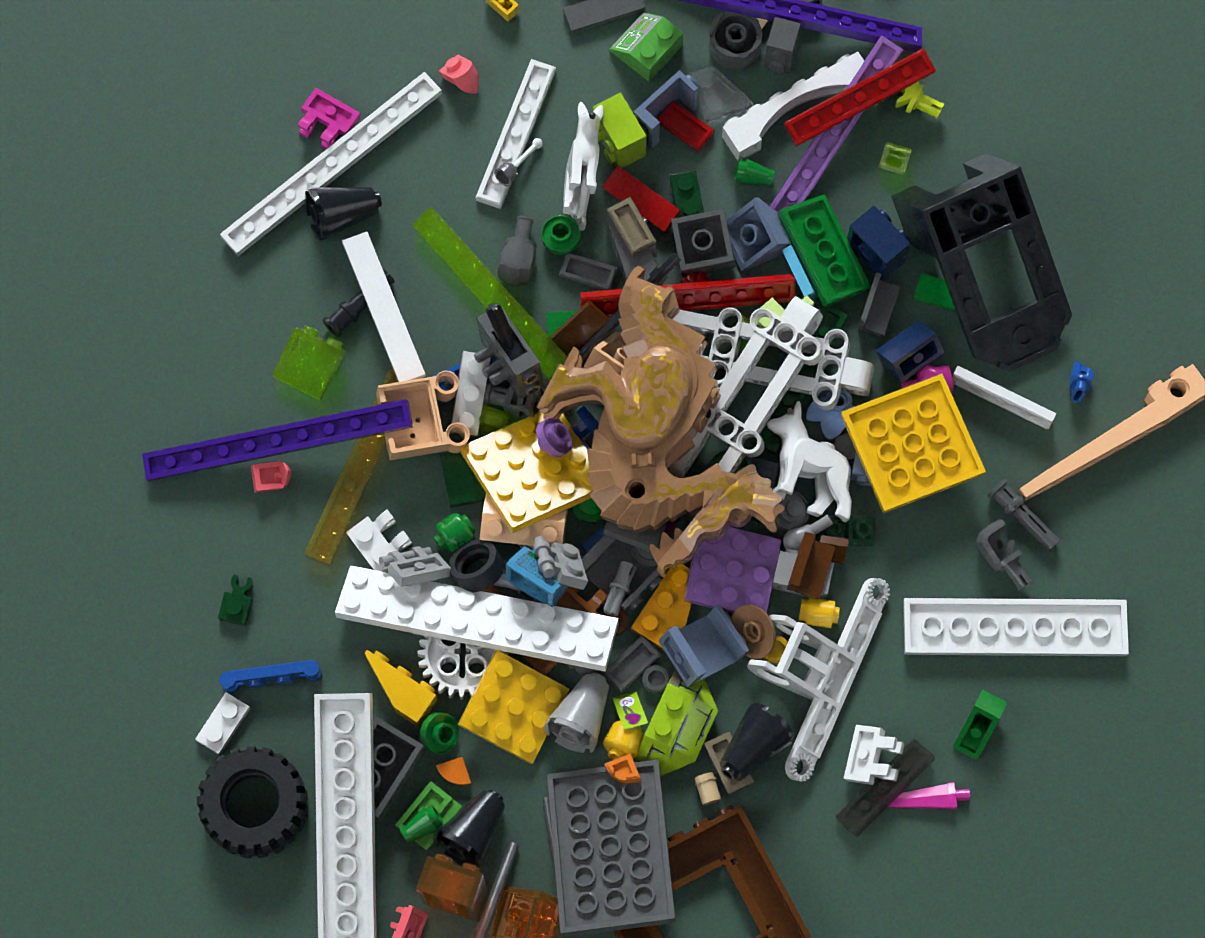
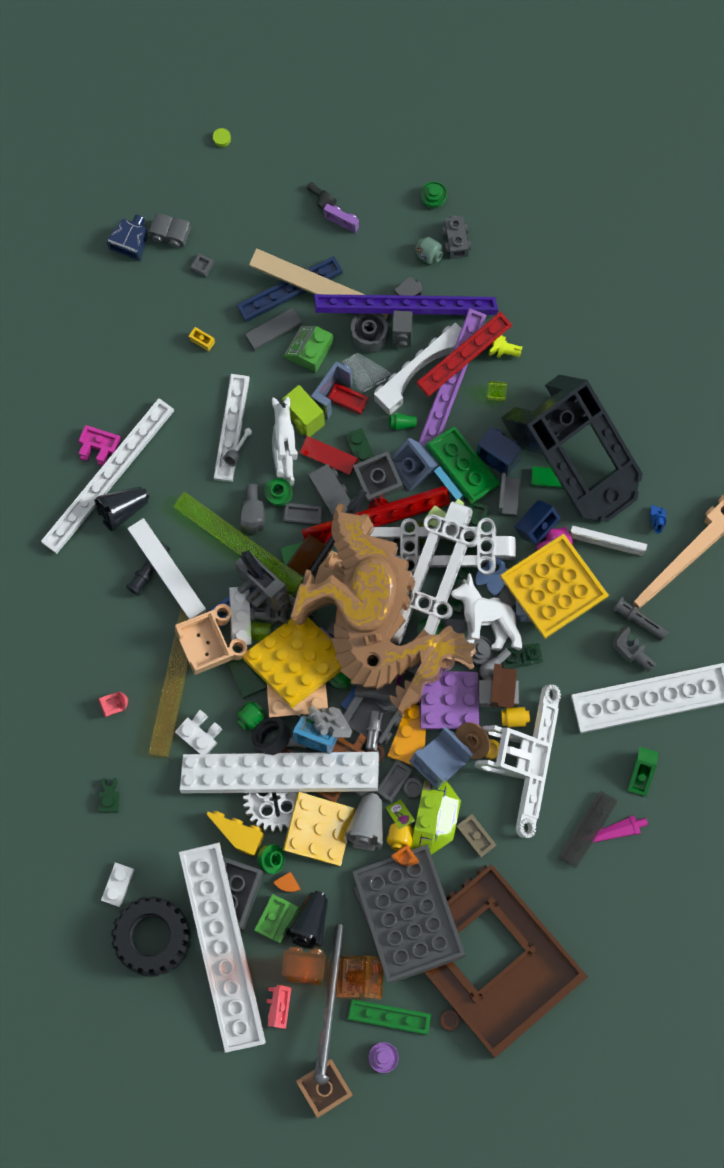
camera: 10 degrees left, 0 degrees up
dark purple plate [142,399,413,482] -> none
blue plate [219,660,322,693] -> none
clear neon green plate [272,325,347,400] -> none
light grey plate [379,546,451,587] -> none
green cone [400,805,444,844] -> none
coral plate [439,54,479,94] -> none
medium lavender plate [536,418,572,458] -> none
clear blue tile [570,406,599,439] -> none
dark tan tile [607,197,656,257] -> none
tan piece [694,772,721,806] -> none
black cone [720,703,794,781] -> none
reddish brown tile [820,535,849,564] -> none
white plate [844,725,904,785] -> none

